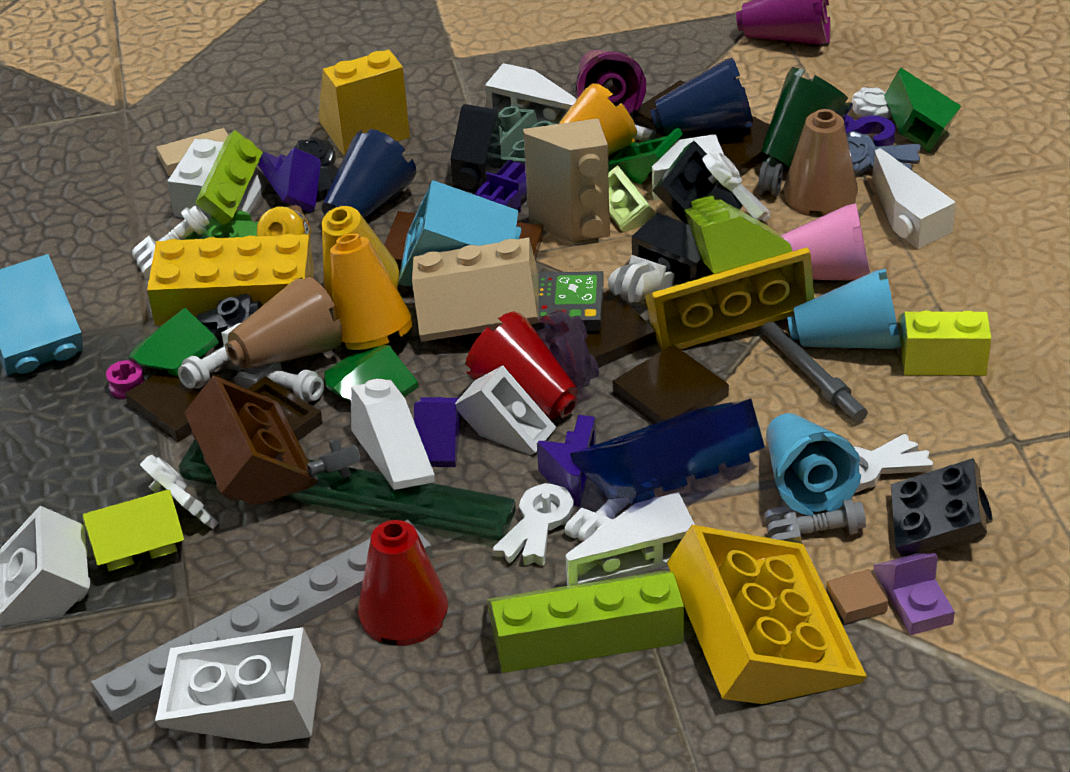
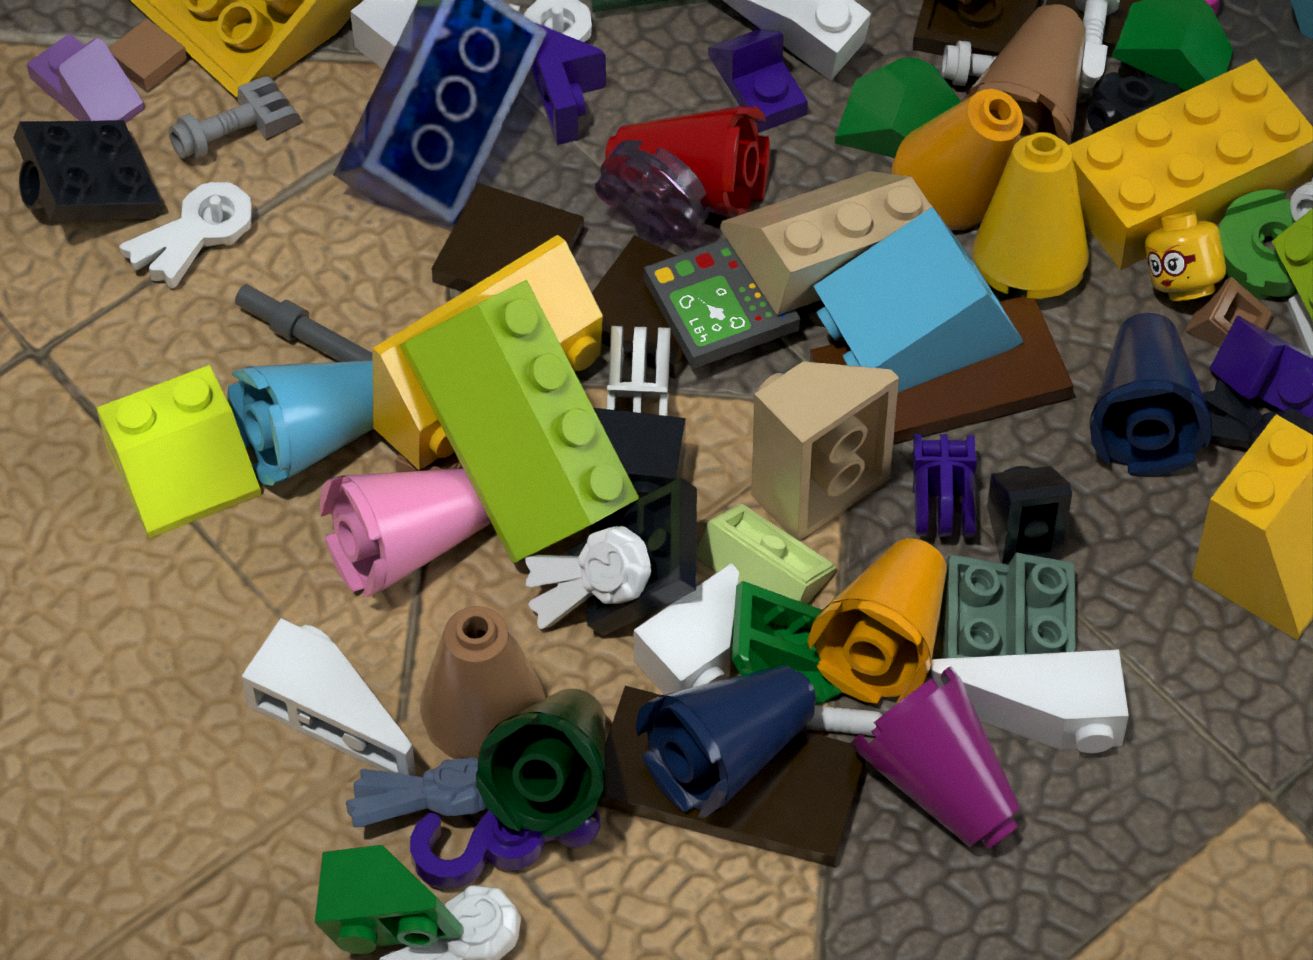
camera: 150 degrees right, 15 degrees up
white slope [455,365,556,455] -> none
dark grey bush [758,162,783,197] -> none
medium azure cone [766,413,861,515] -> none

